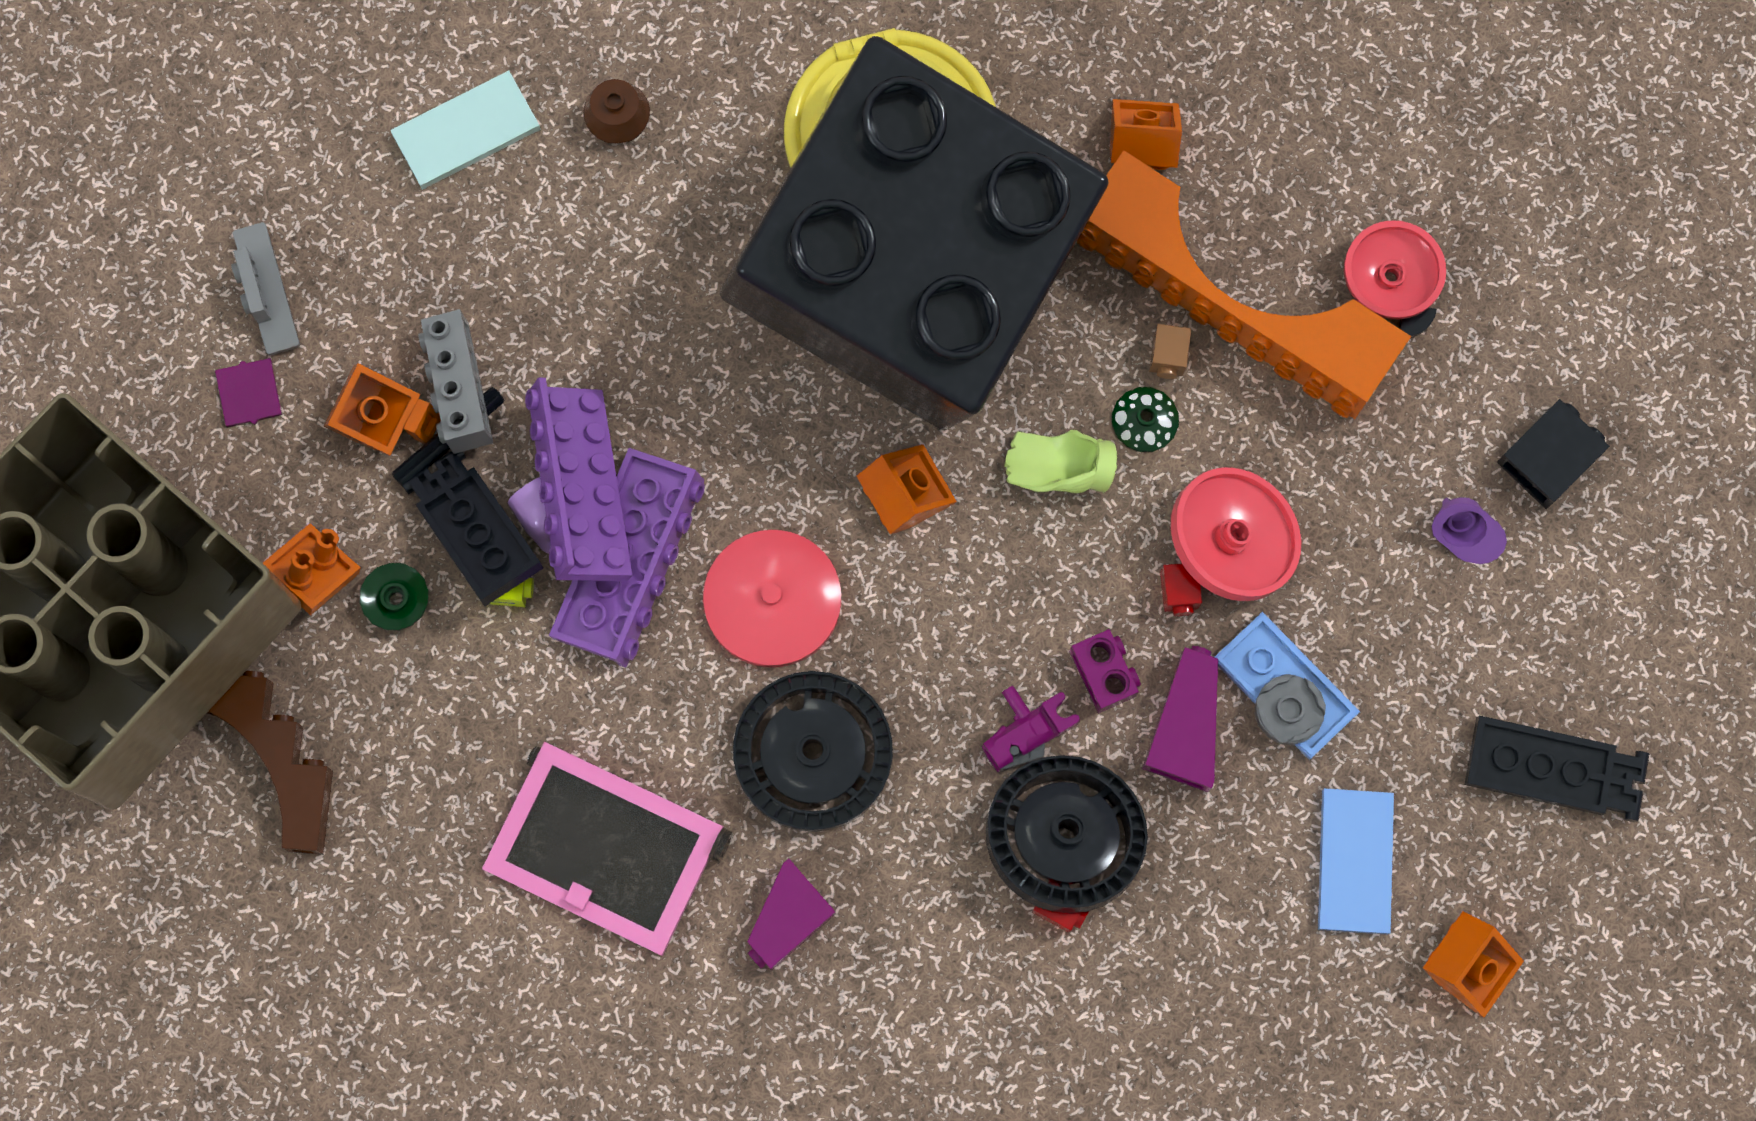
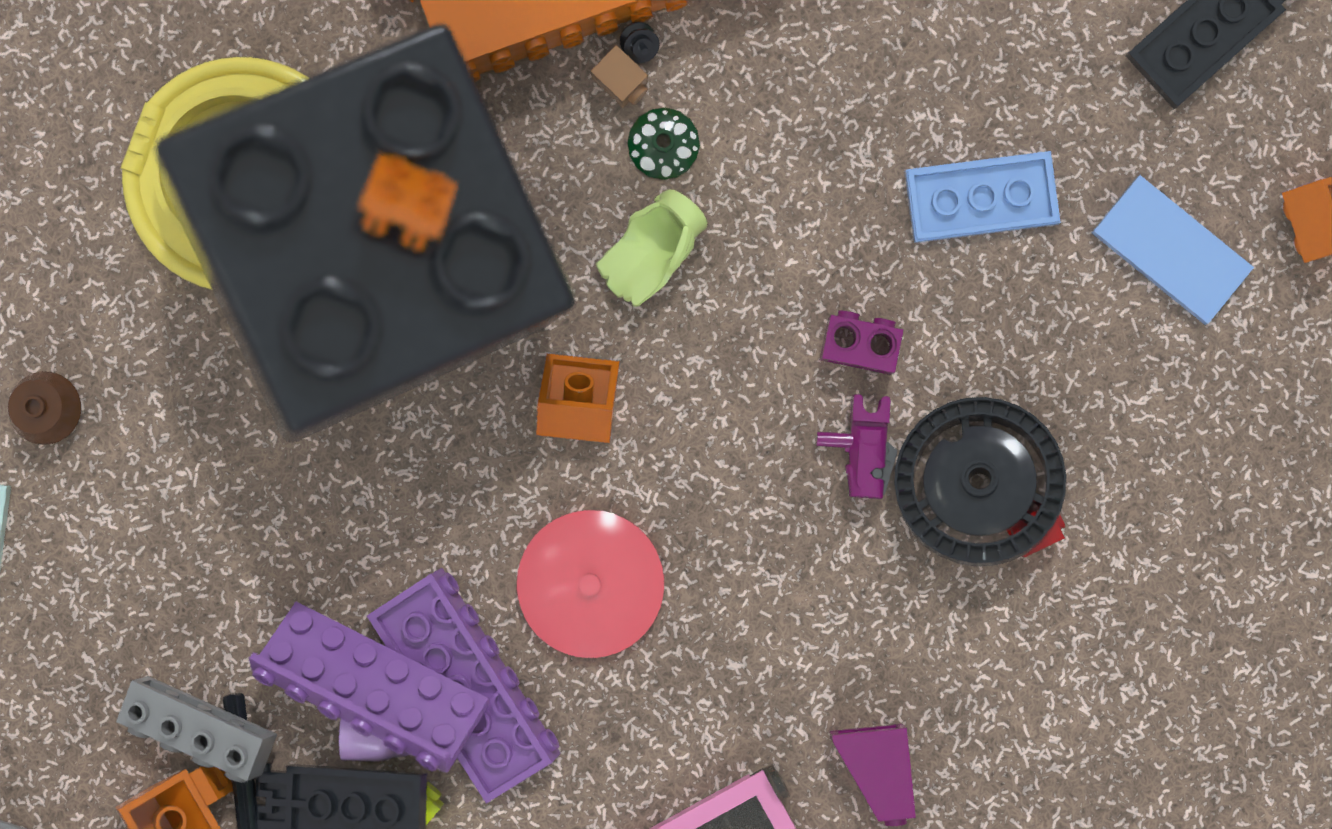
camera: 50 degrees left, 10 degrees up
black piece [733,671,893,832] -> none
magenta slope [1142,646,1218,792] -> none
red brick [1160,564,1202,617] -> none
coral dish [1171,467,1301,601] -> none
flat silver tile [1255,674,1326,745] -> none
none -> orange plate [359,153,457,250]
none -> black wheel [619,22,660,63]

